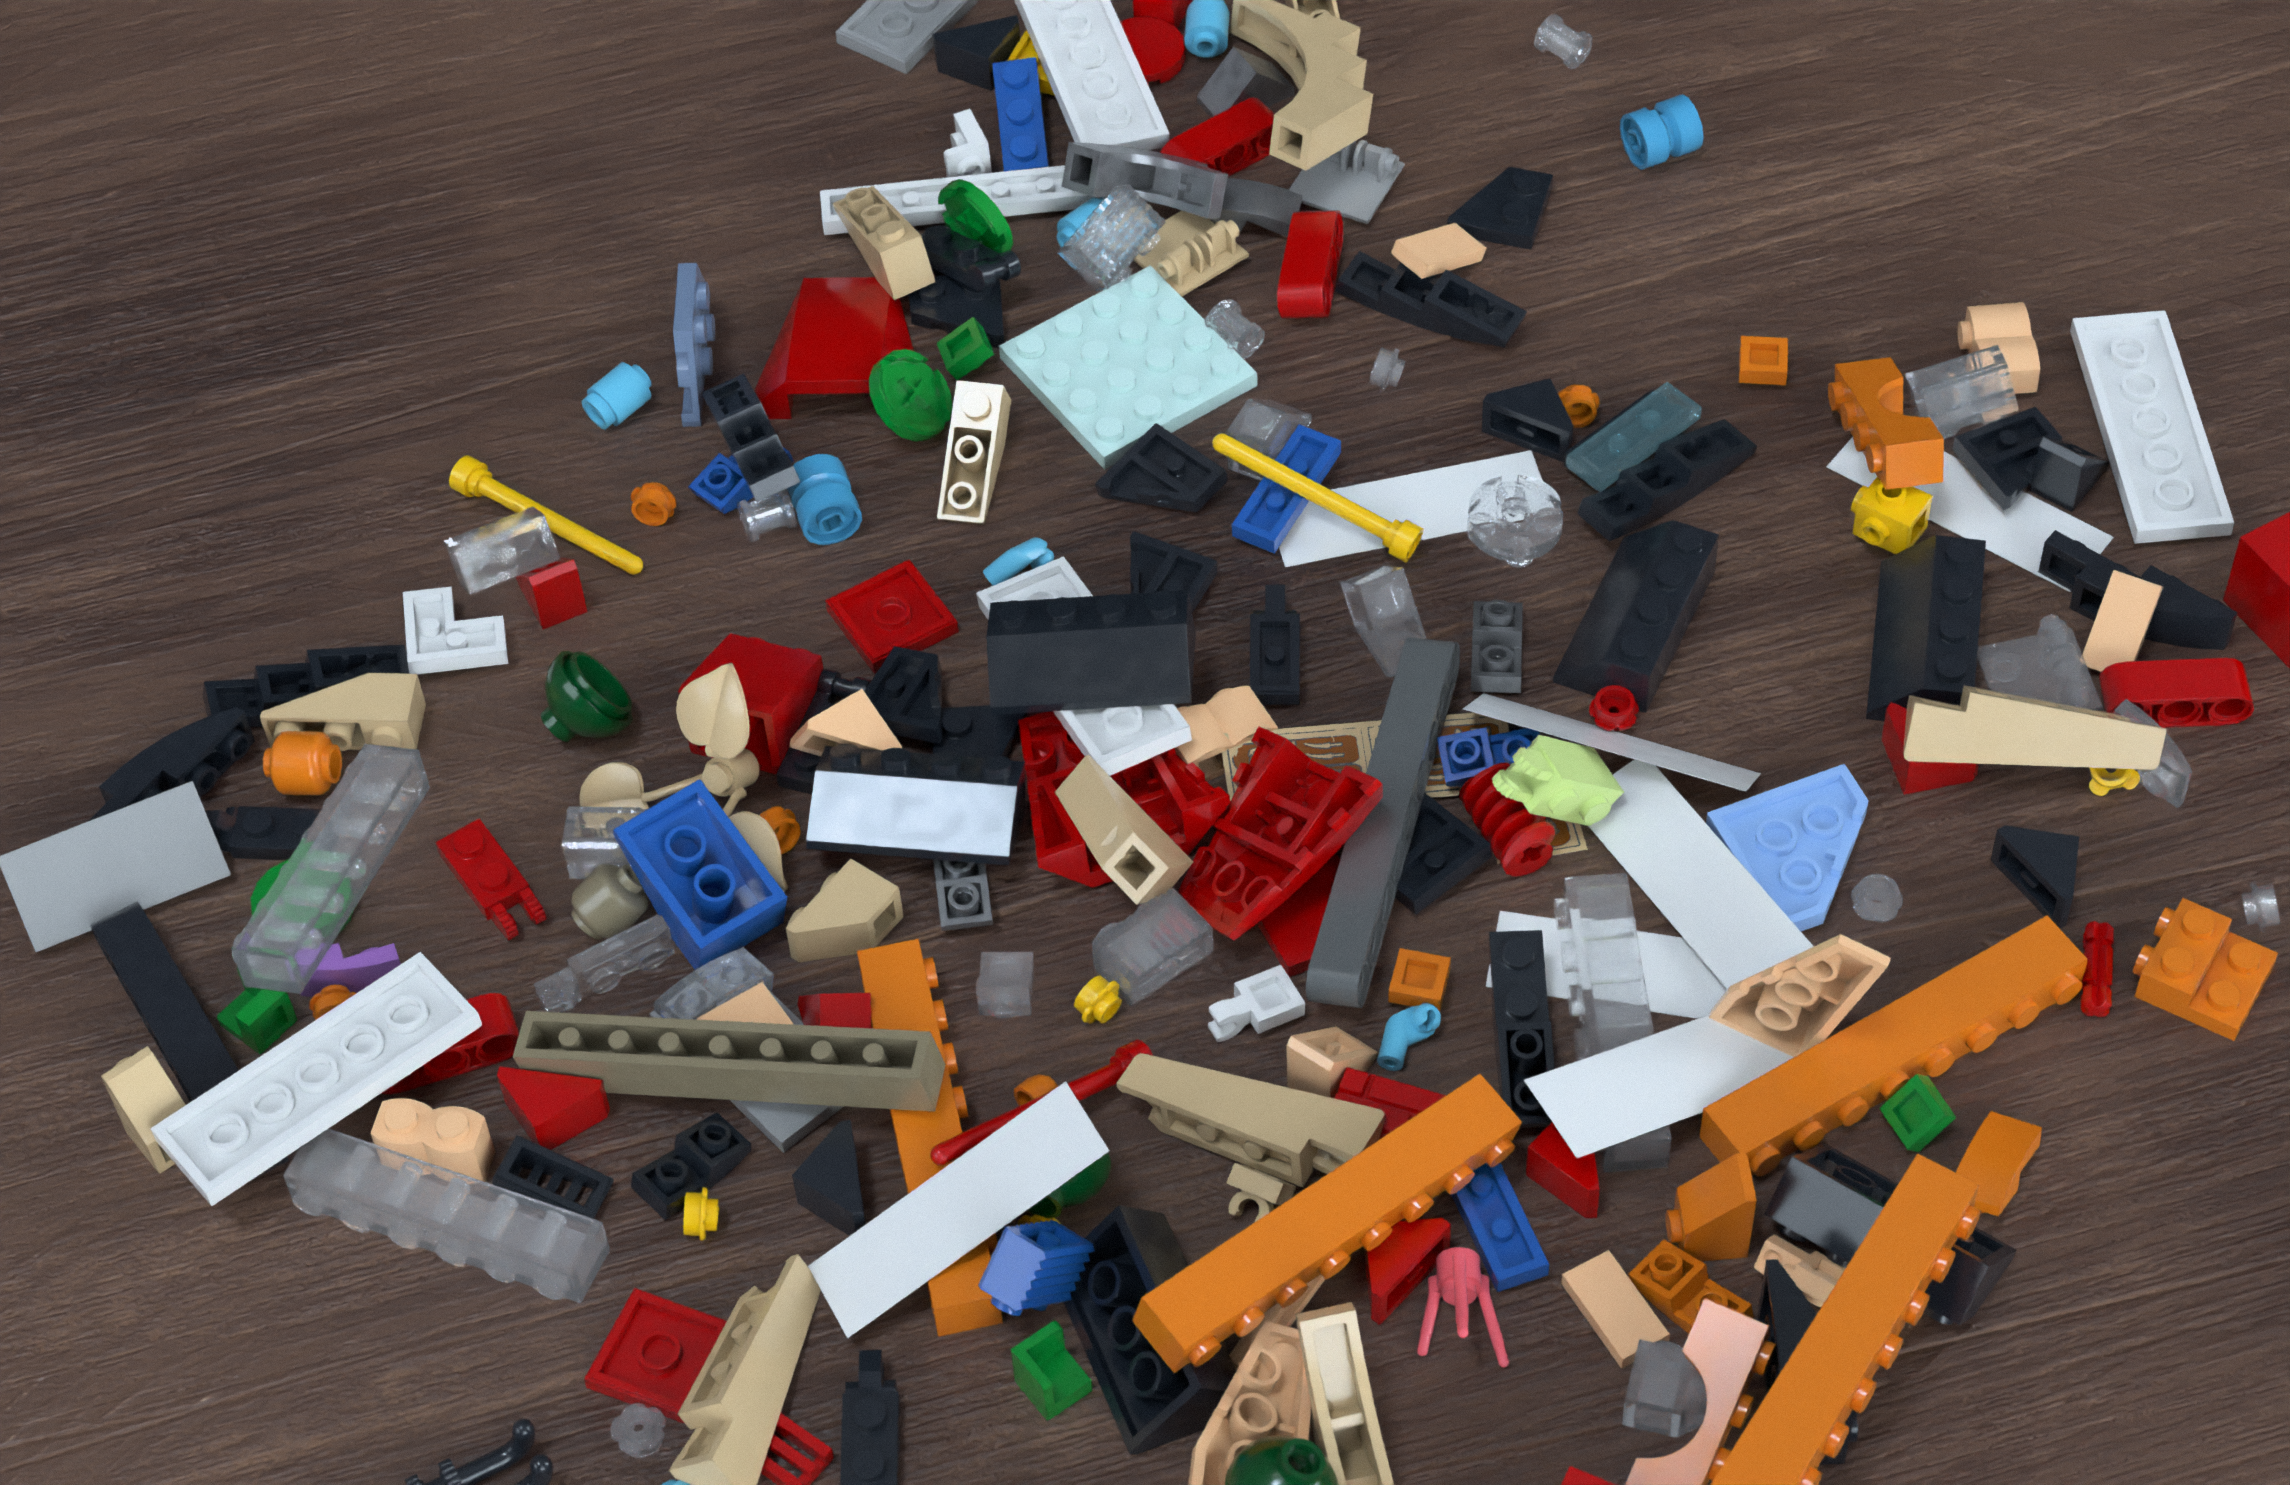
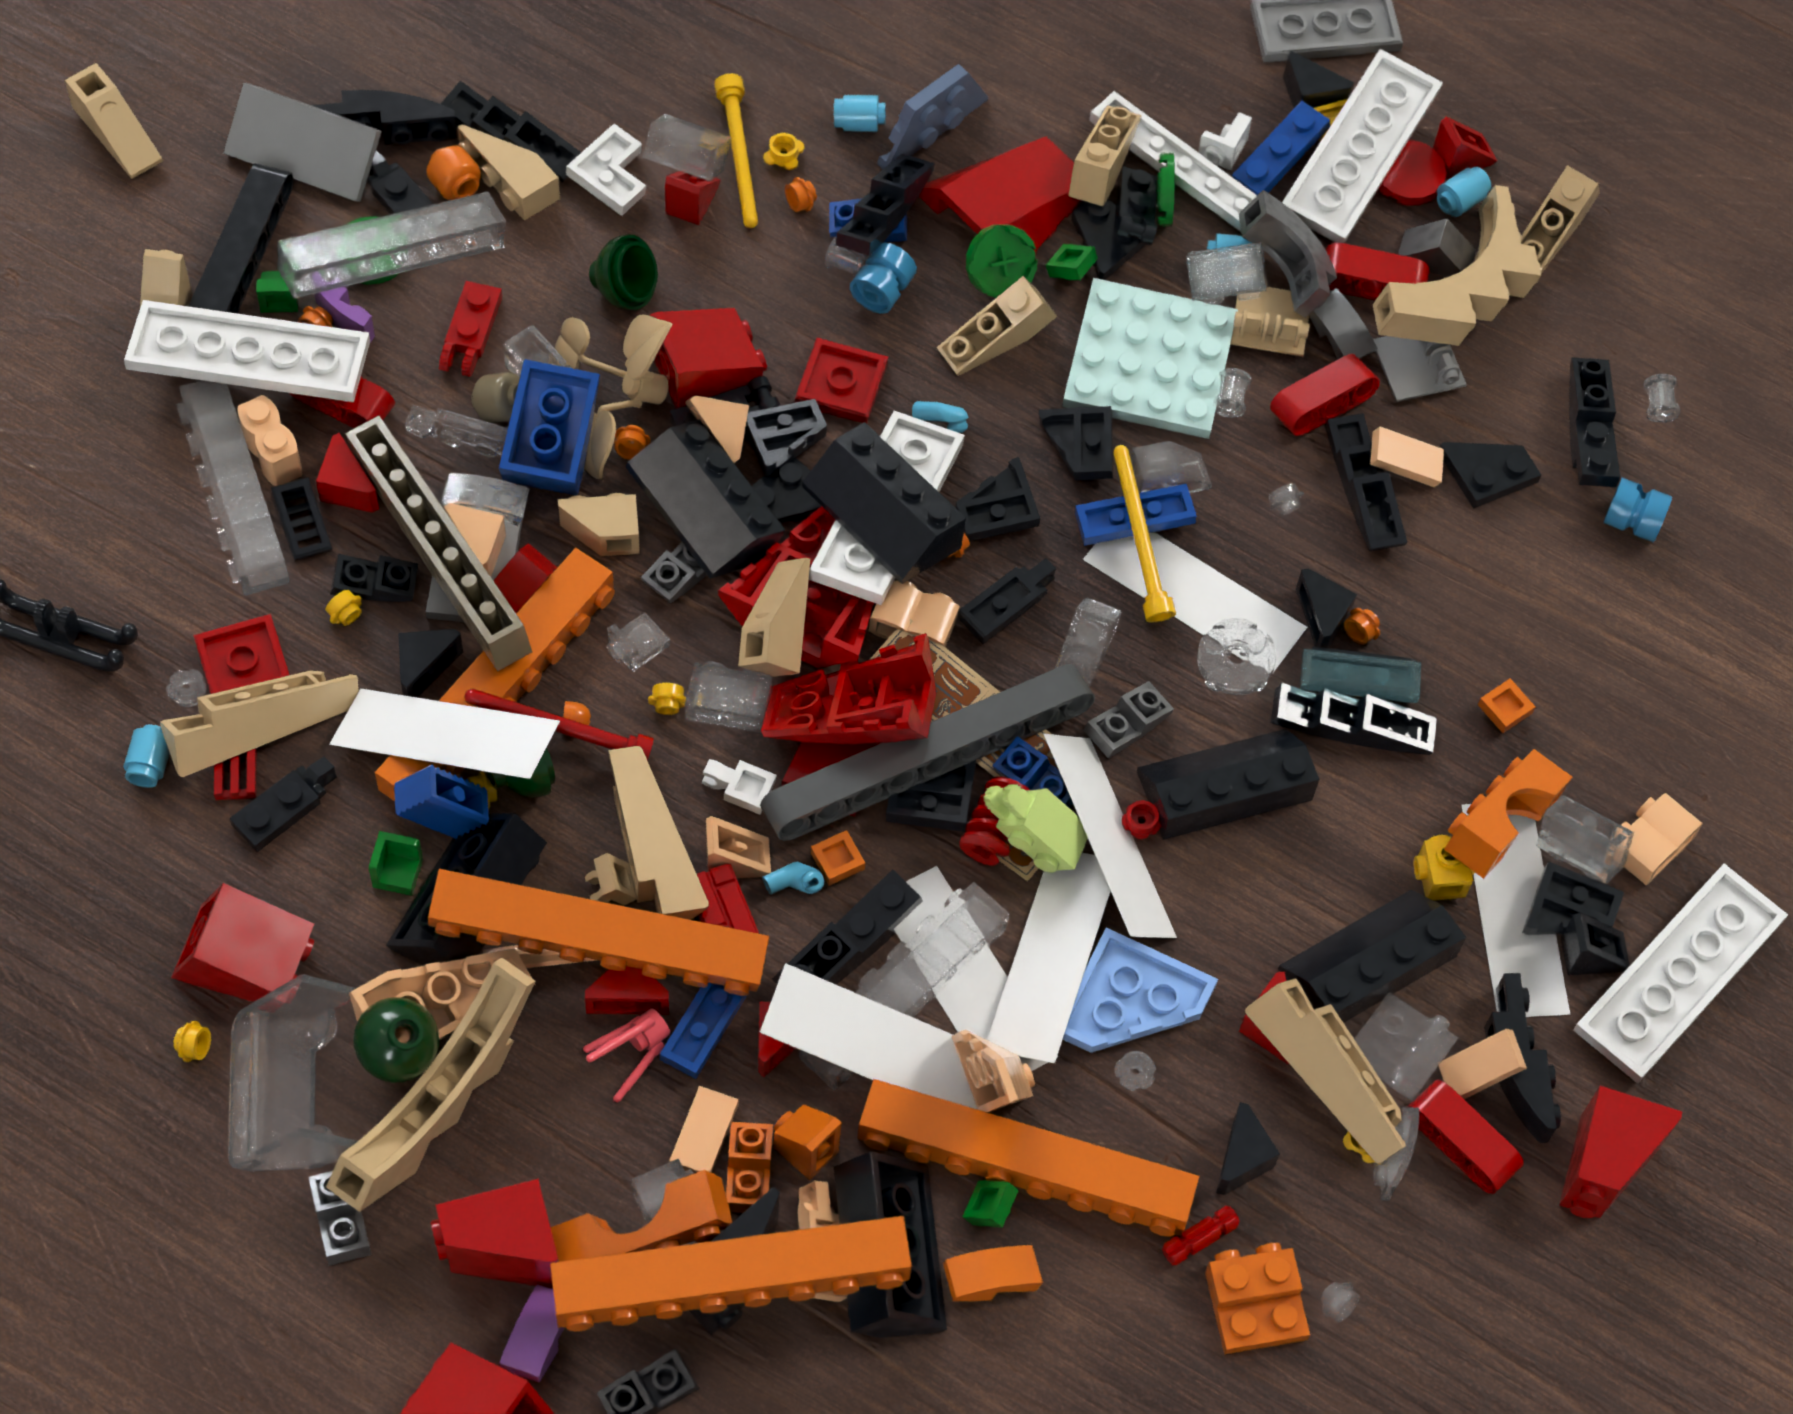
camera: 40 degrees right, 10 degrees up
none -> yellow plate [763,133,804,170]
none -> black slope [1569,357,1620,487]

